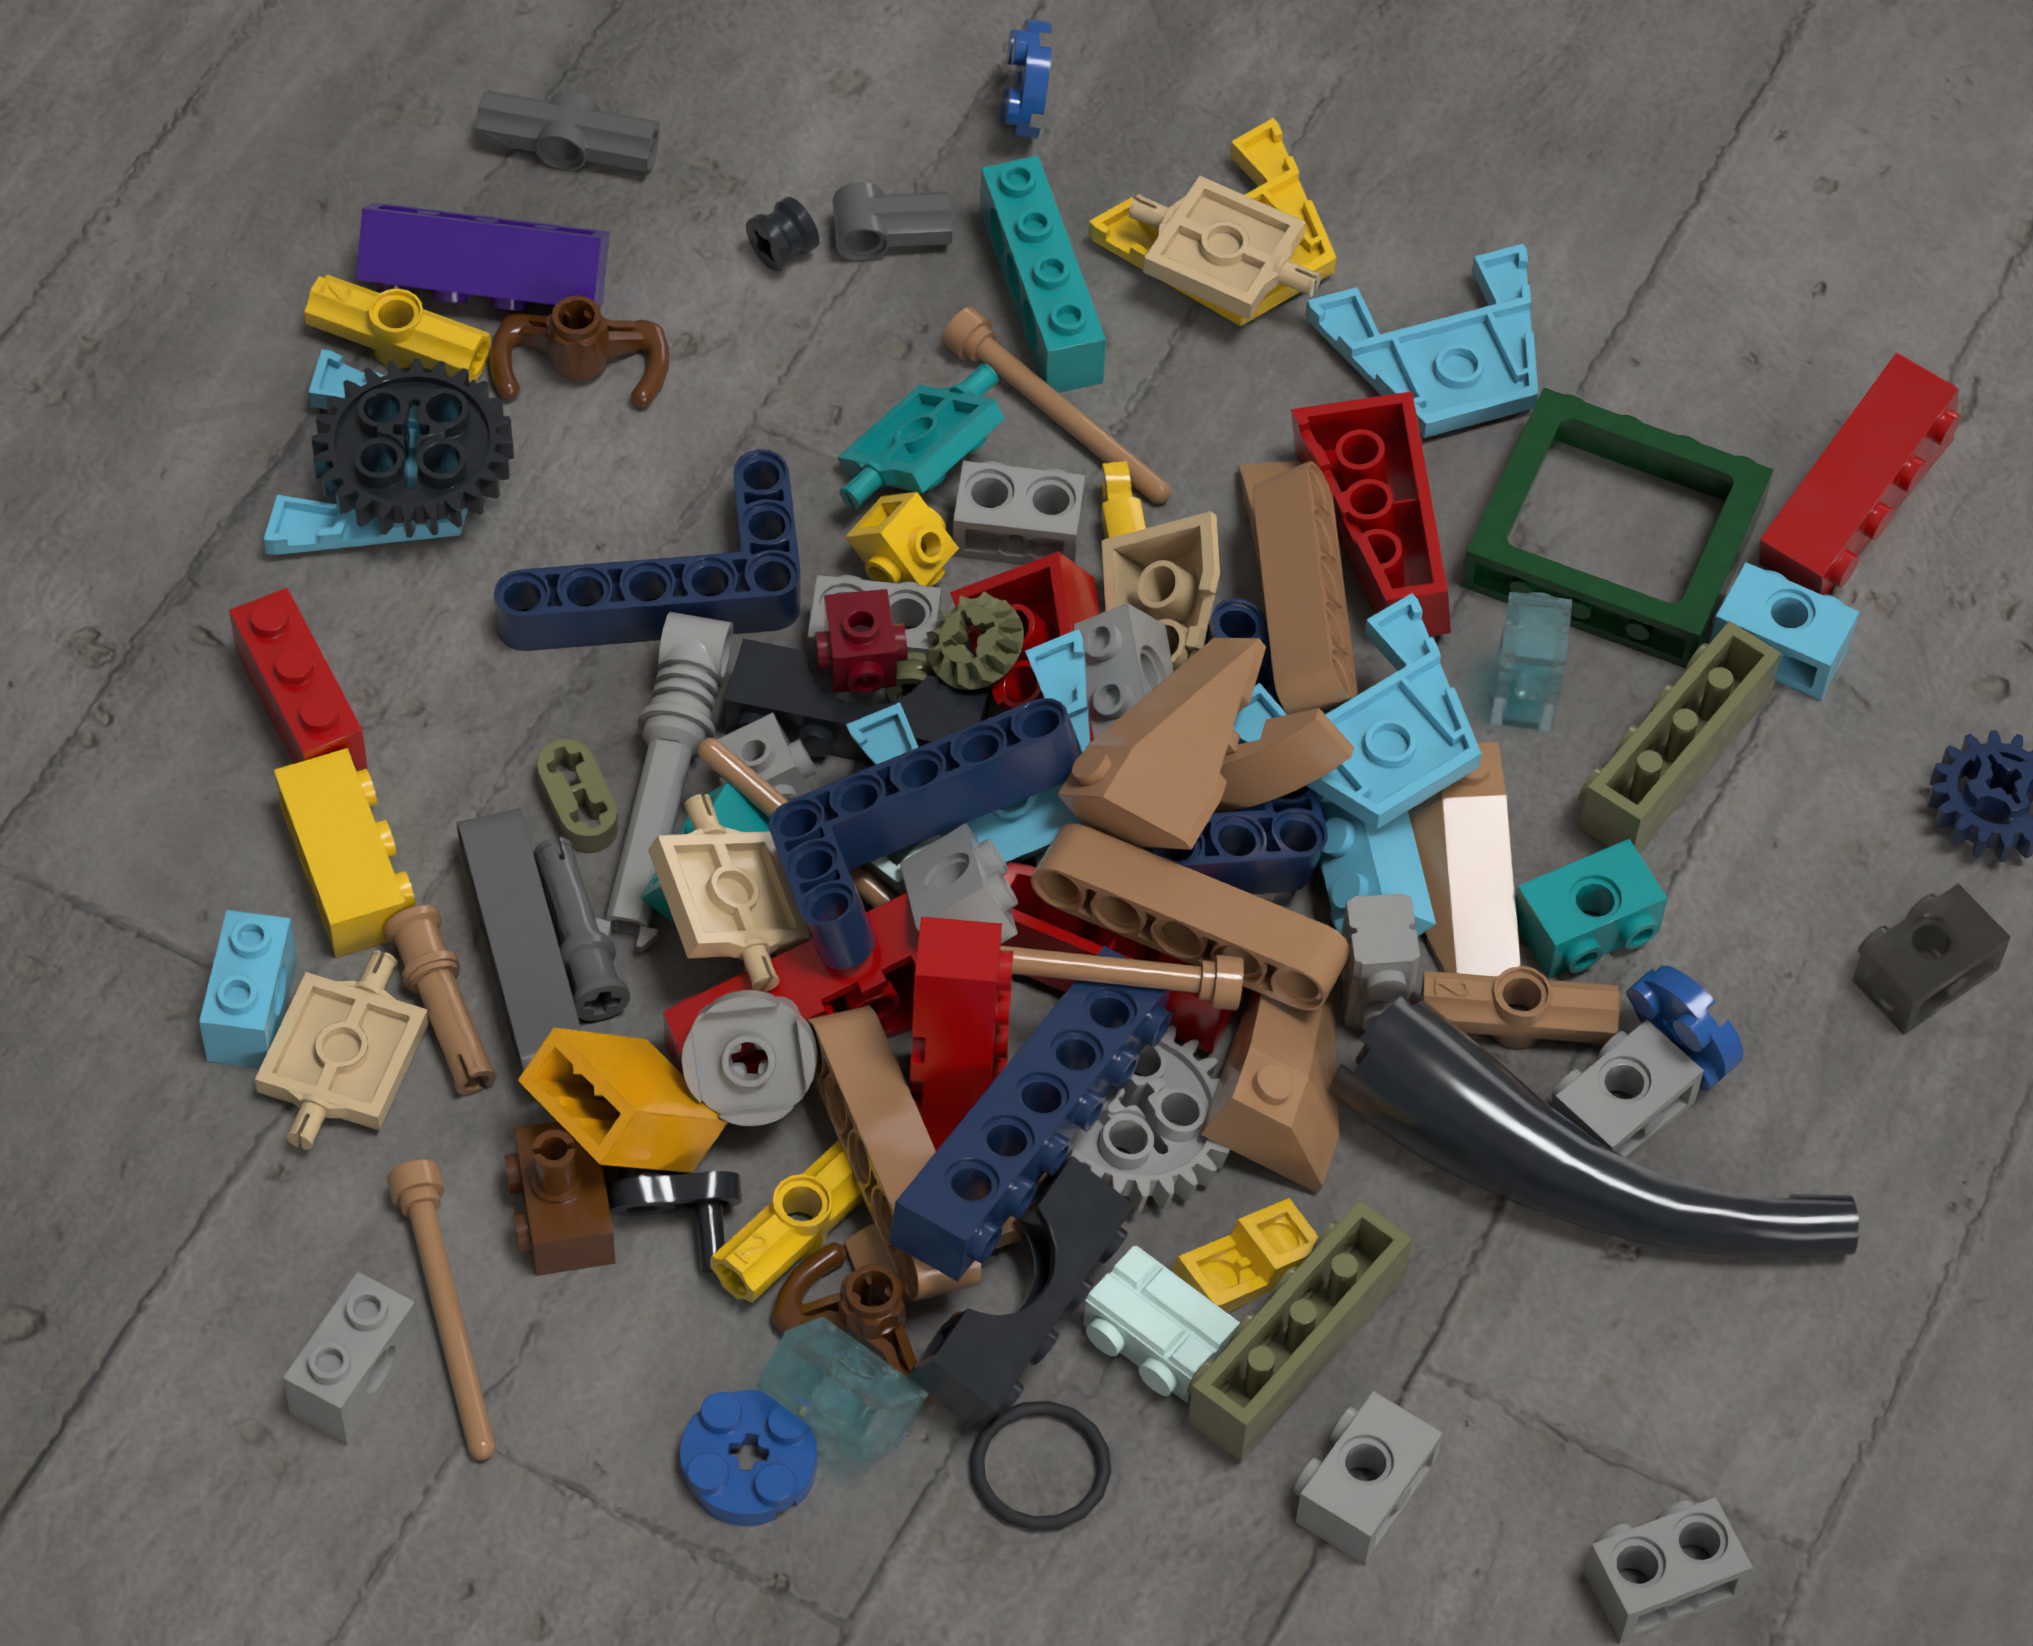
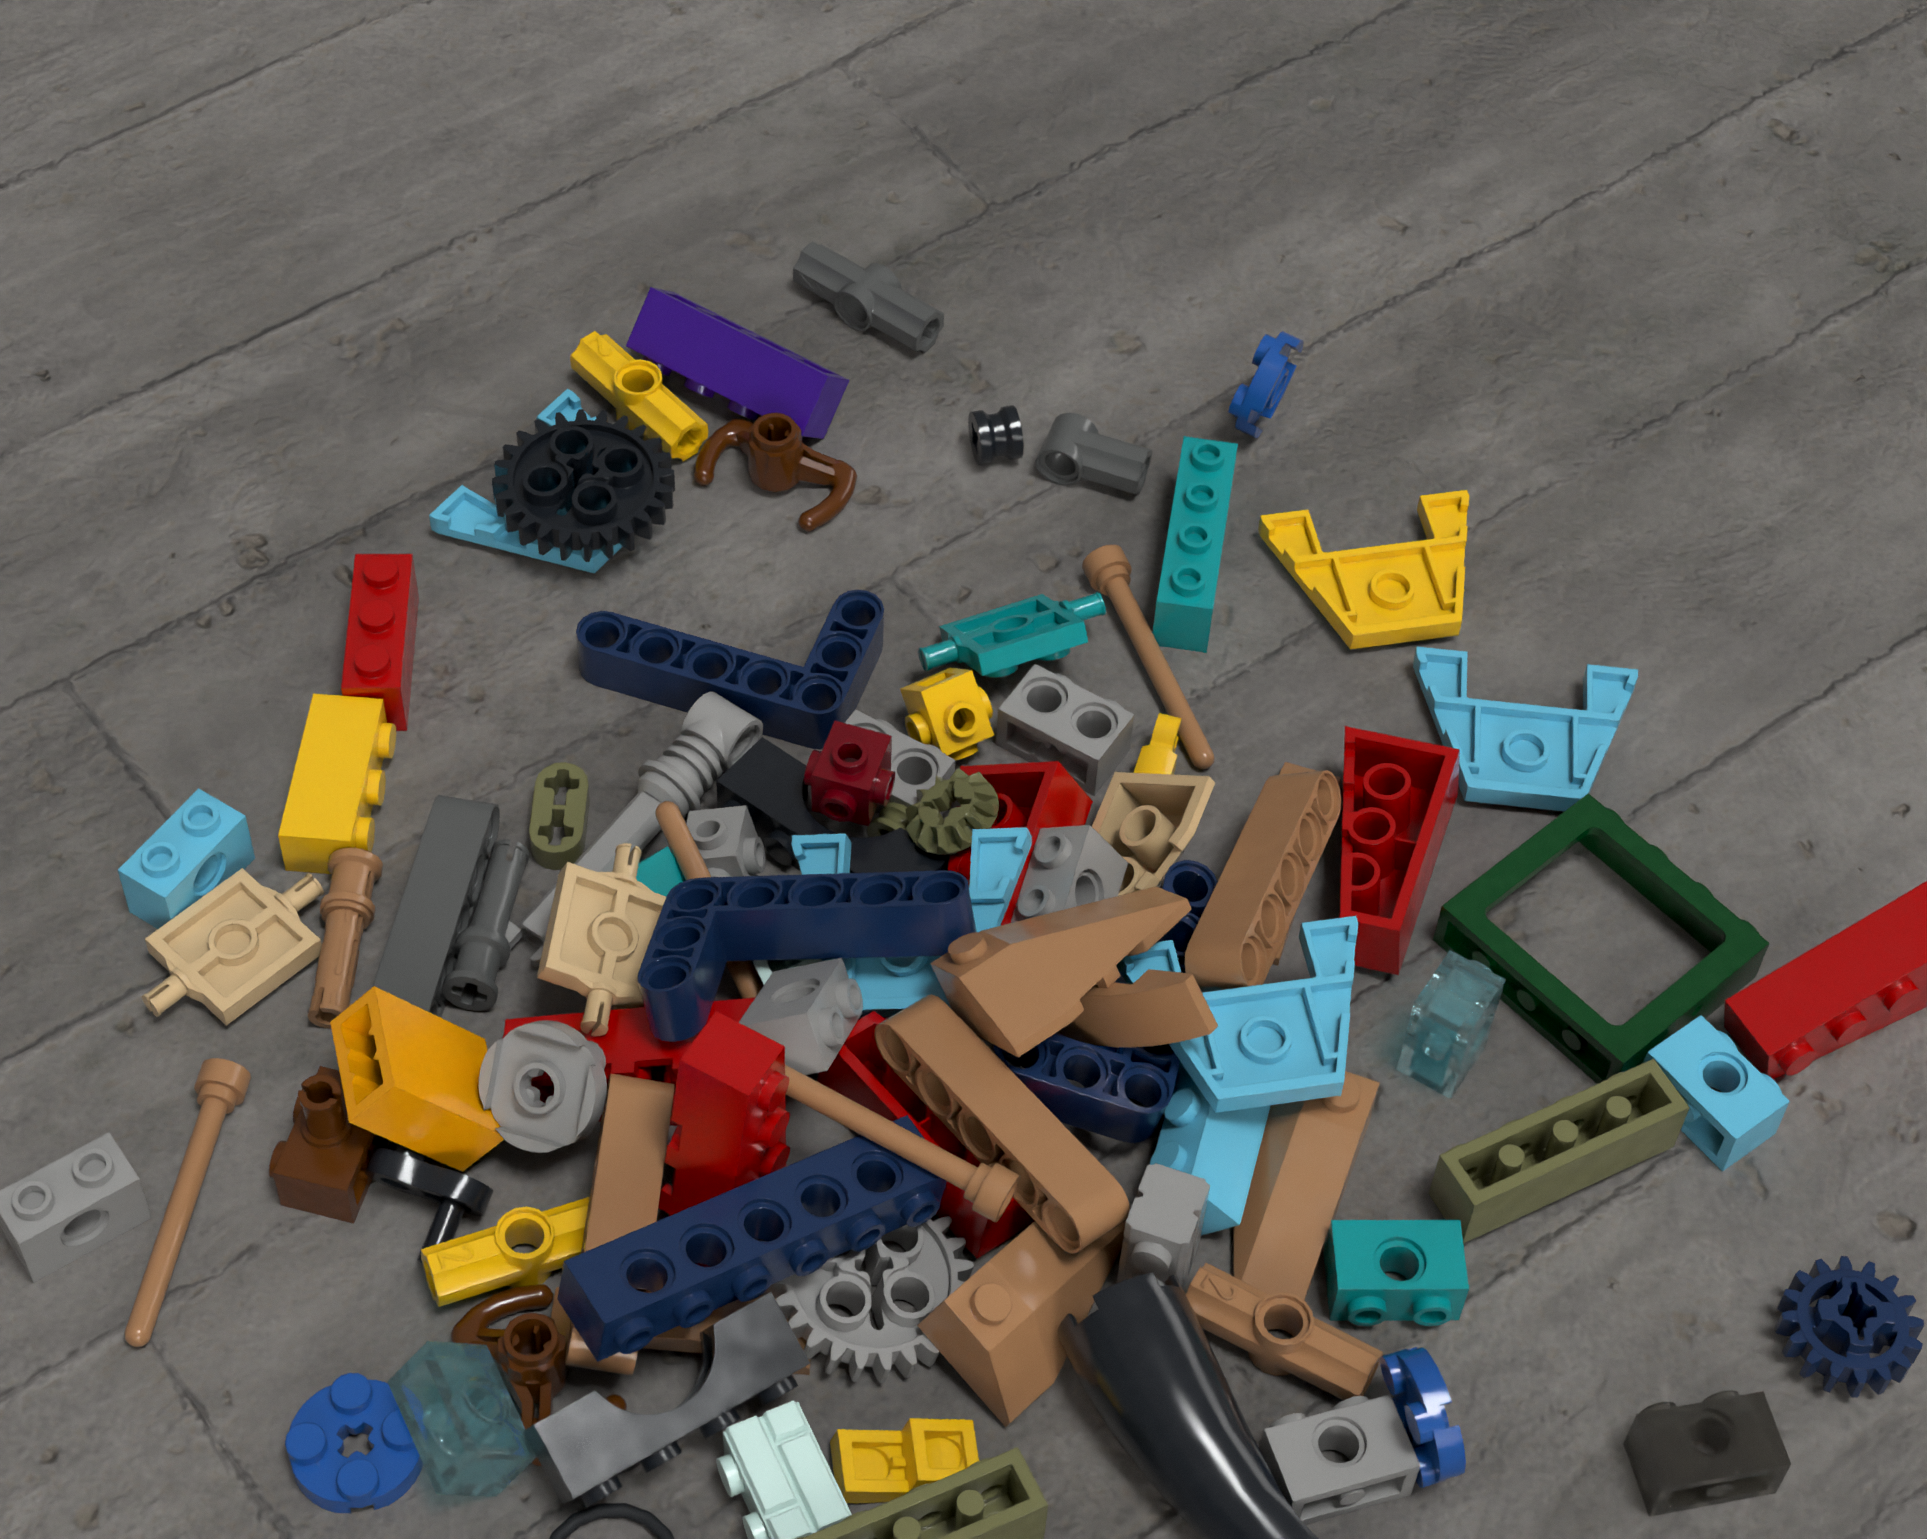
camera: 25 degrees right, 5 degrees down
tan plate [1129,176,1321,320] -> none

